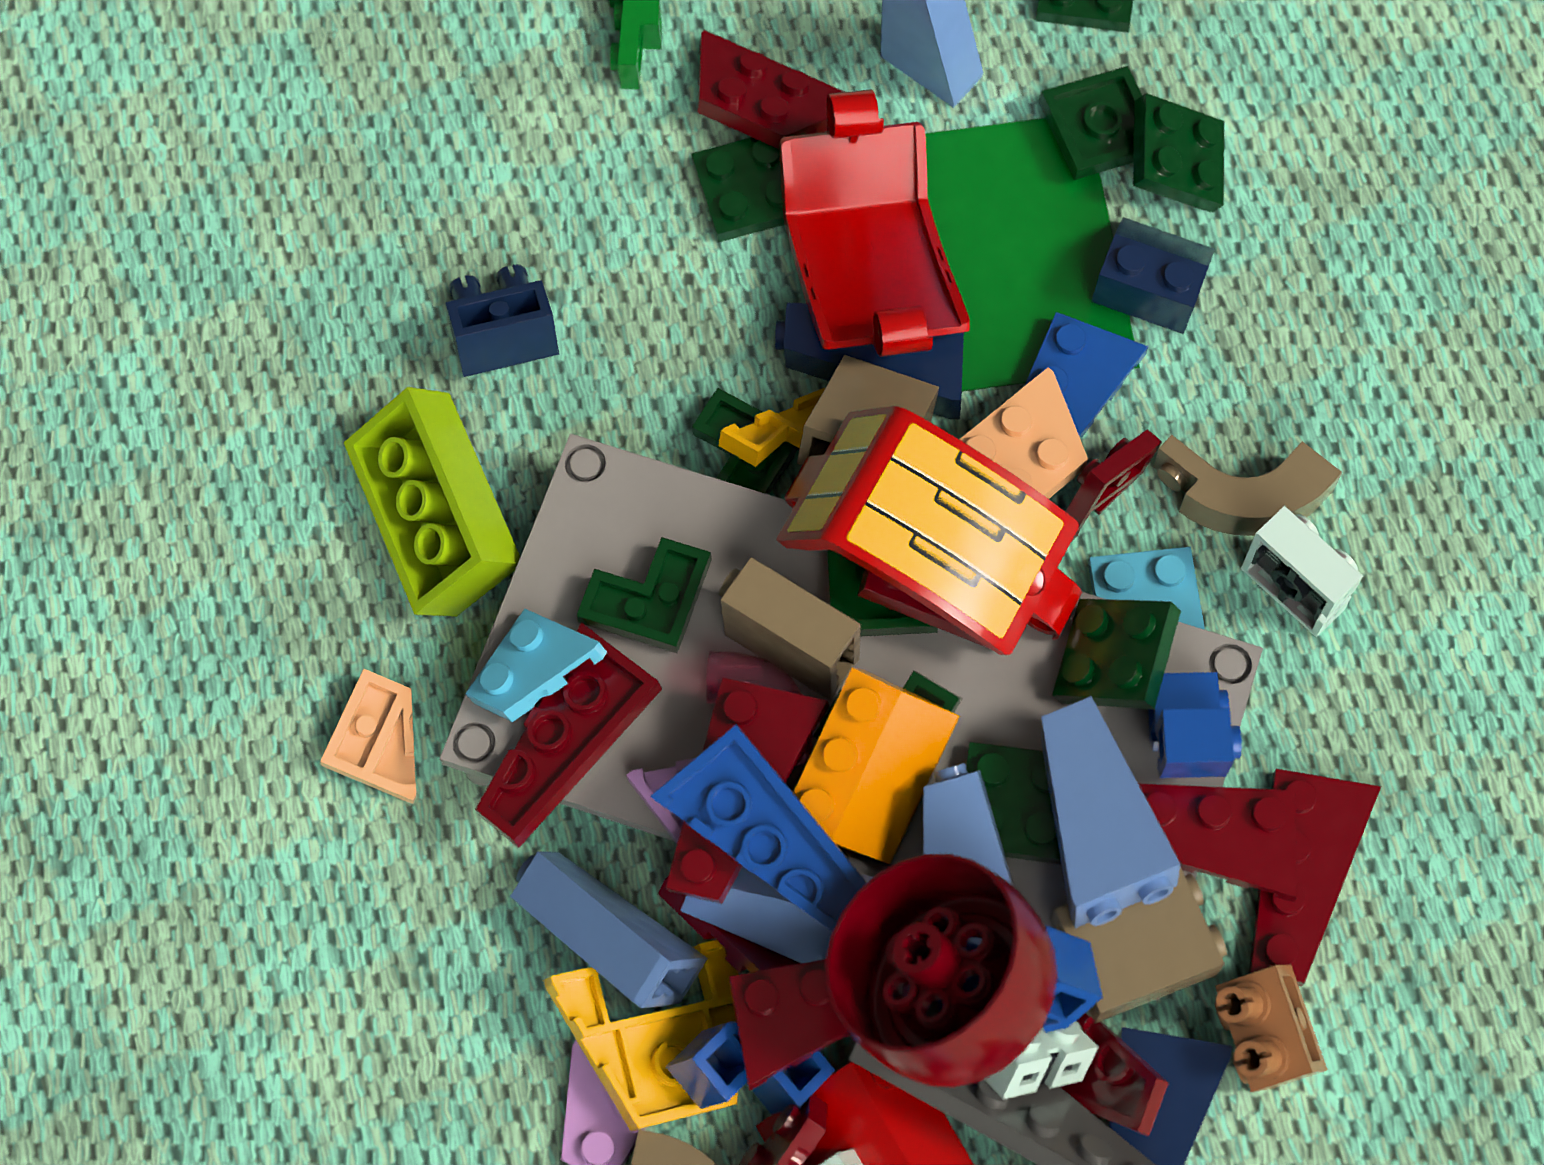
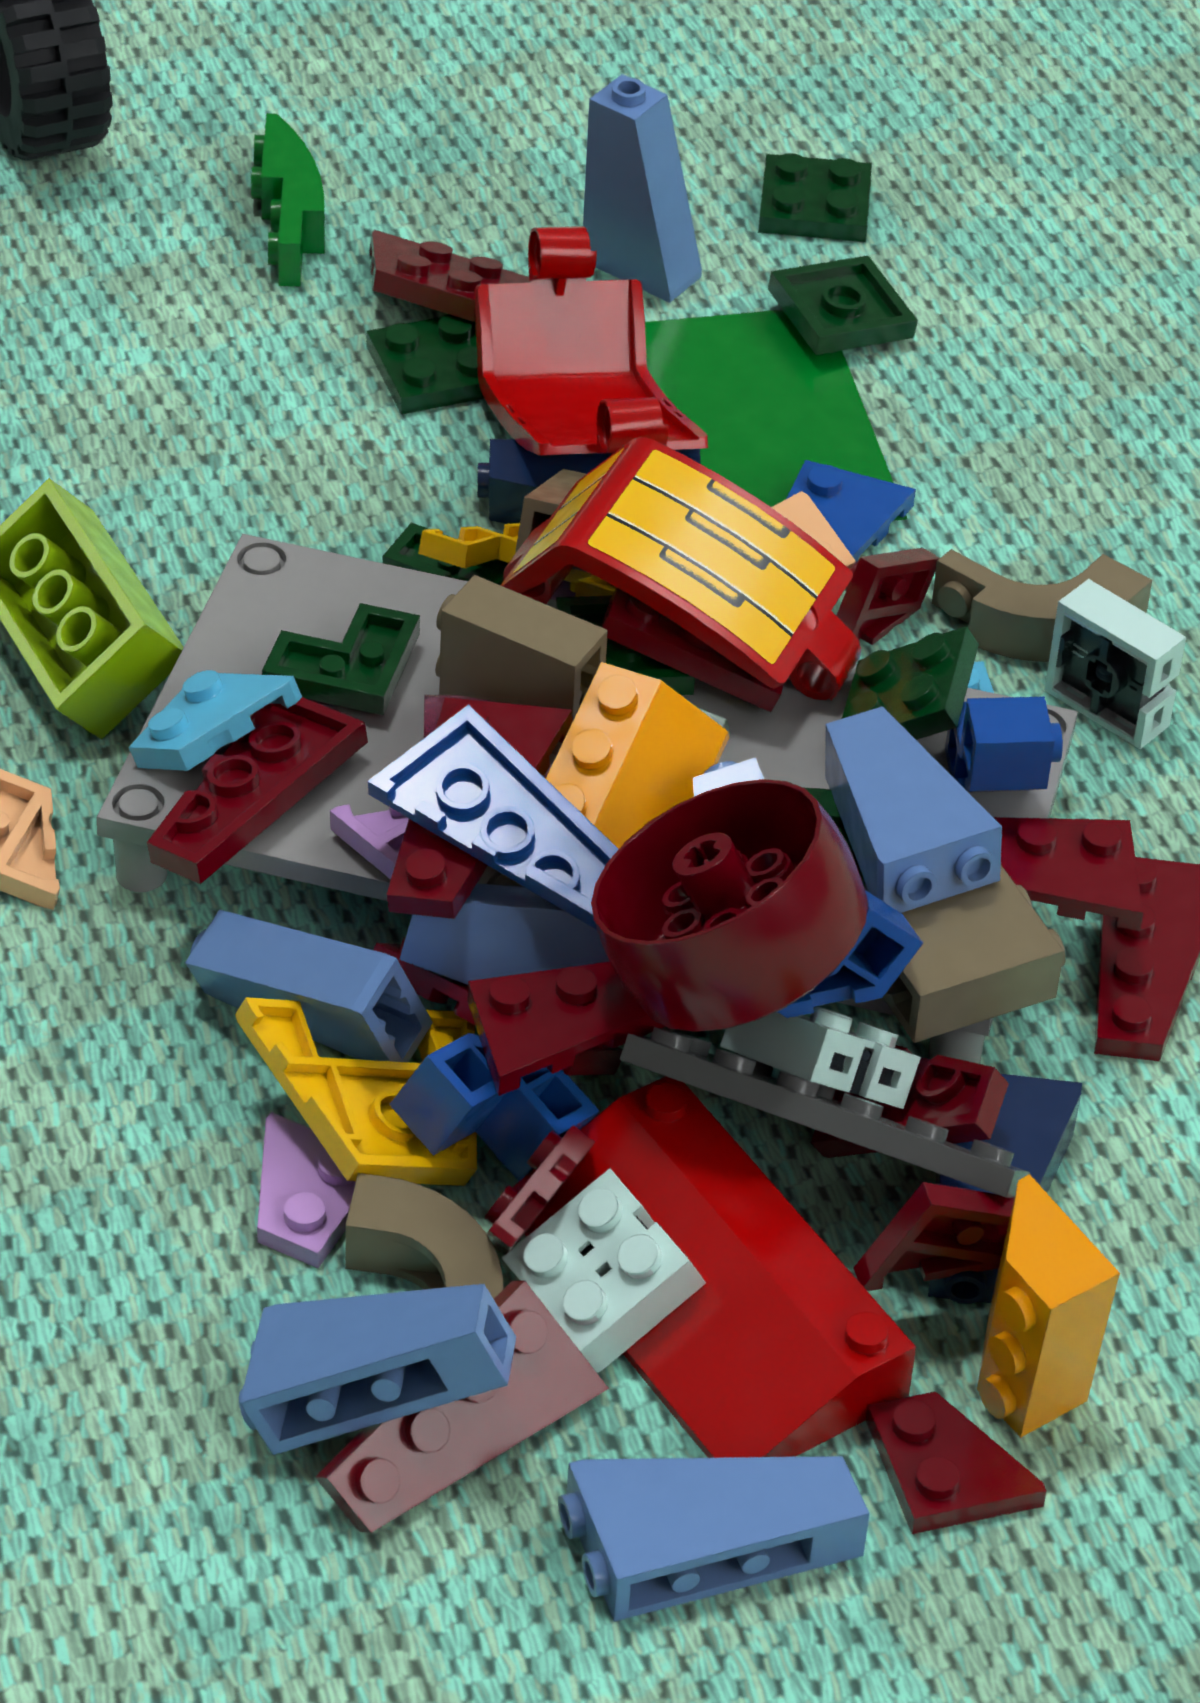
camera: 10 degrees left, 25 degrees down
dark blue brick [445,264,559,377] -> none
dark blue slope [1091,217,1215,334] -> none
dark green plate [1133,93,1225,212] -> none
medium nougat brick [1215,965,1328,1092] -> none

